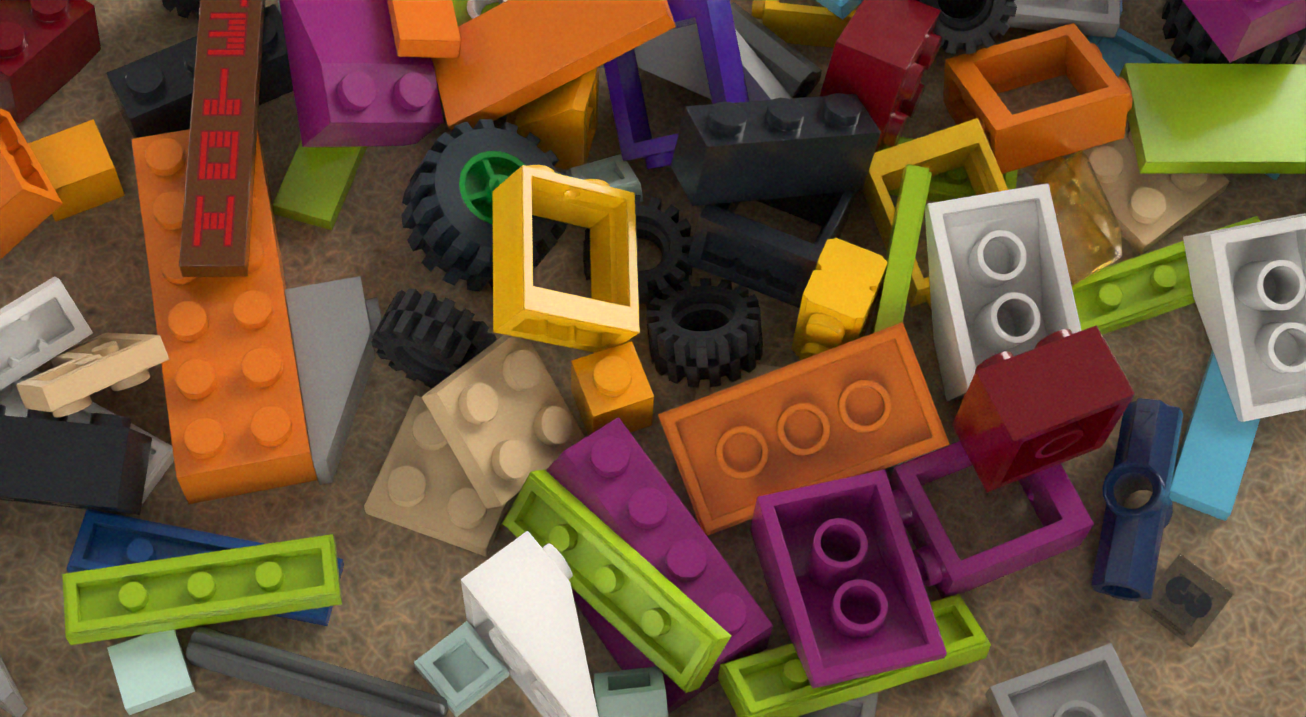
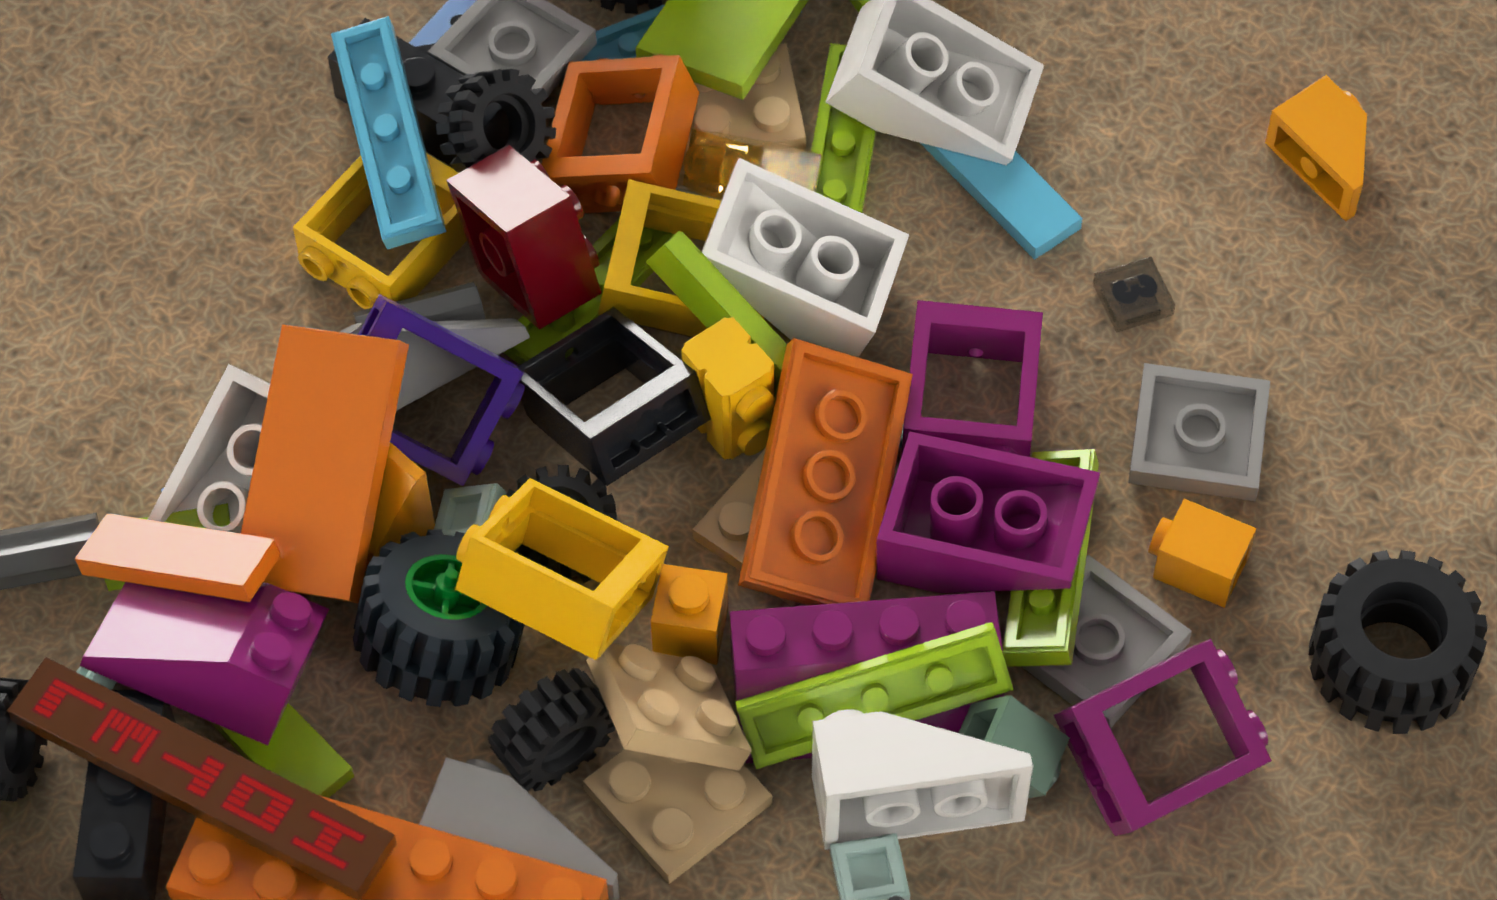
camera: 55 degrees left, 5 degrees down
black tyre [646,278,763,388] -> none
black brick [671,93,881,206] -> none
dark red brick [952,325,1135,492] -> none
dark blue piece [1091,398,1183,602] -> none

